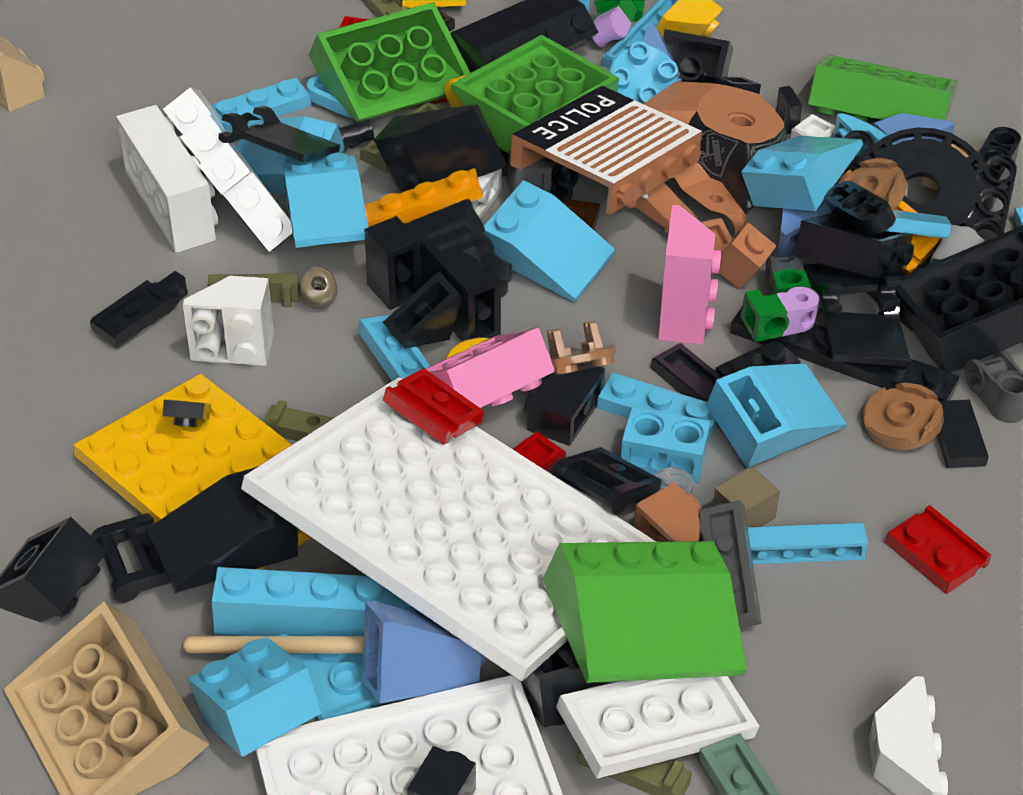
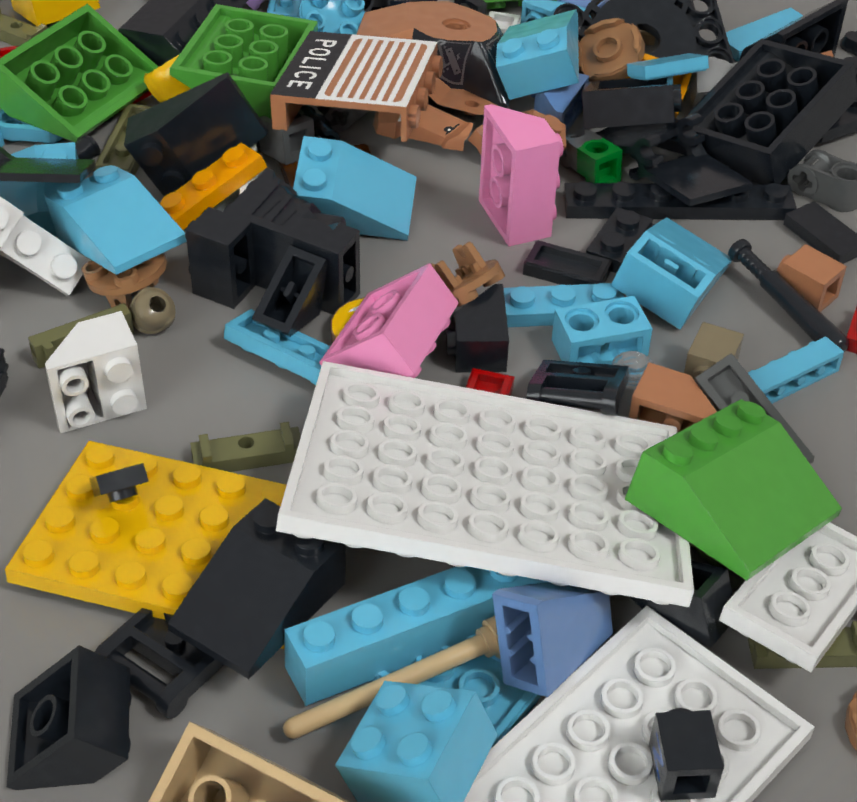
camera: 30 degrees left, 0 degrees up
red plate [382,368,485,445] -> none
leg [741,287,819,342] -> none
black beam [824,181,896,235] -> none
medium nougat tile [863,383,944,451] -> none
none -> medium nougat plate [82,253,167,309]
none -> black piece [728,239,849,352]
none -> nougat brick [777,244,847,312]

